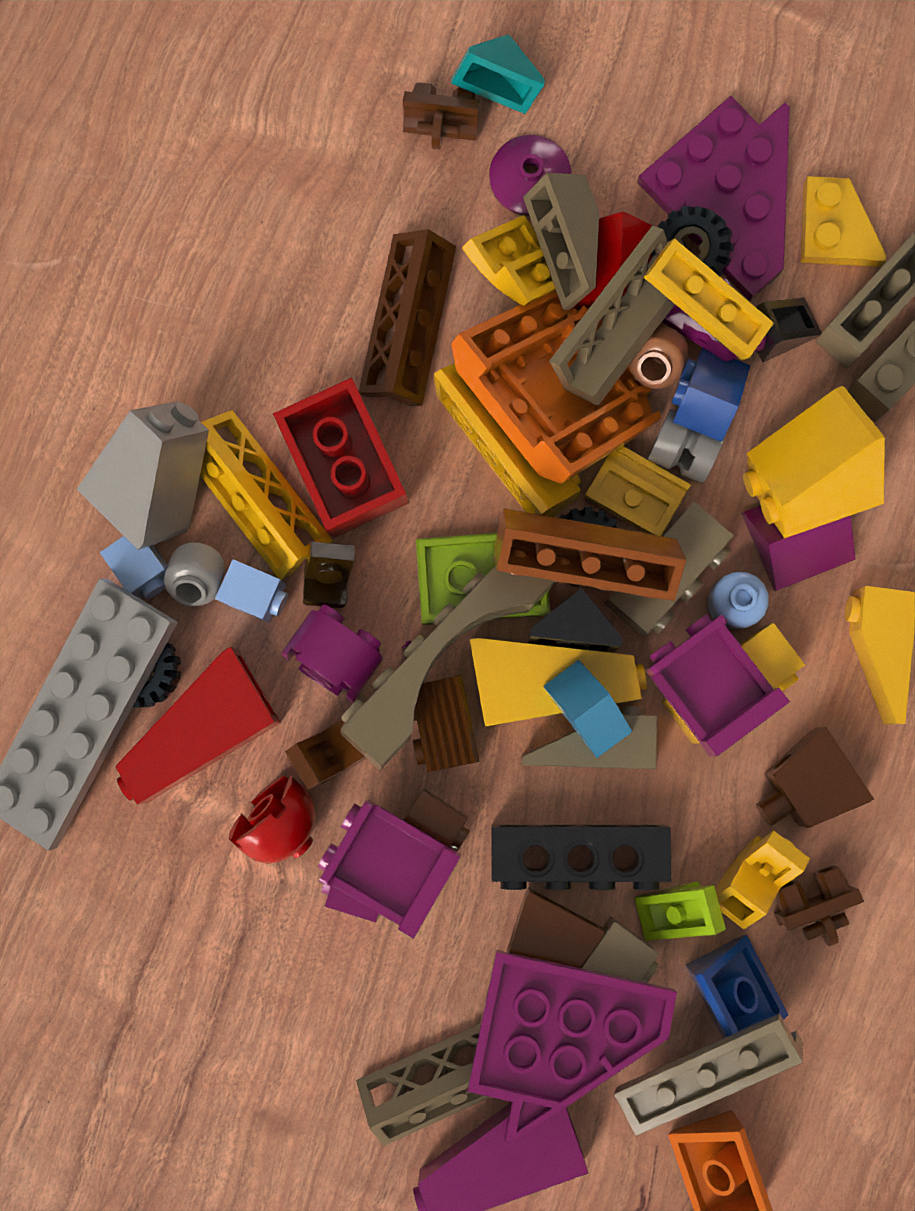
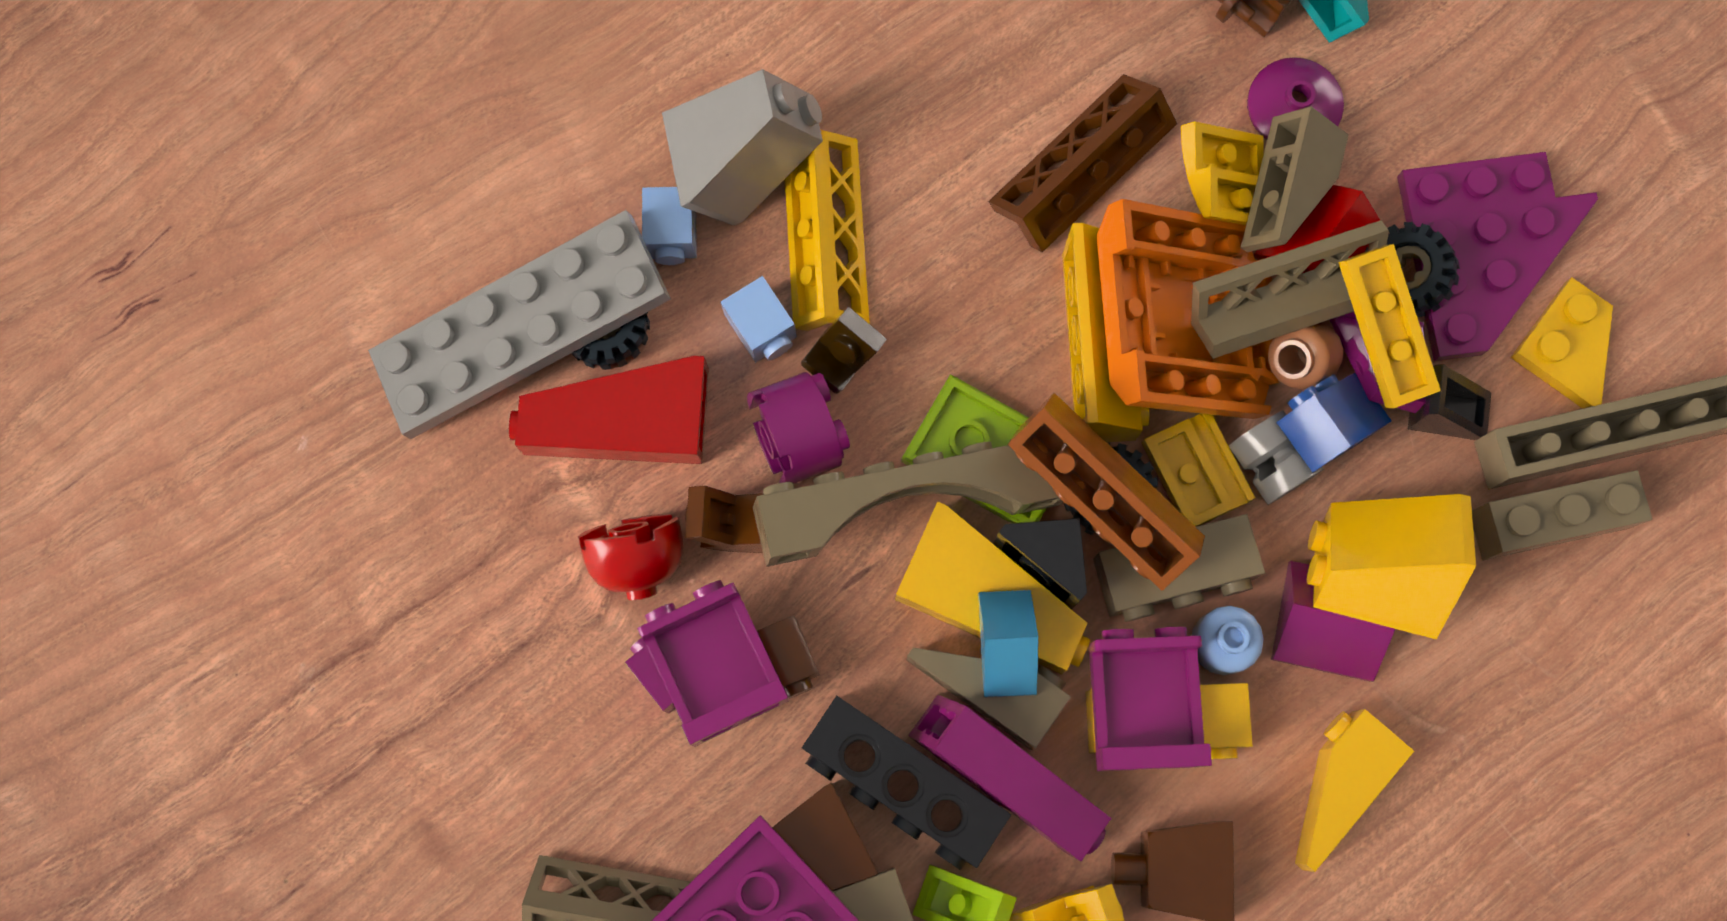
camera: 25 degrees right, 5 degrees down
light grey head [164,543,226,606] -> none
red brick [273,377,409,539] -> none
reddish brown brick [413,675,480,772] -> none
none -> magenta slope [908,695,1112,862]

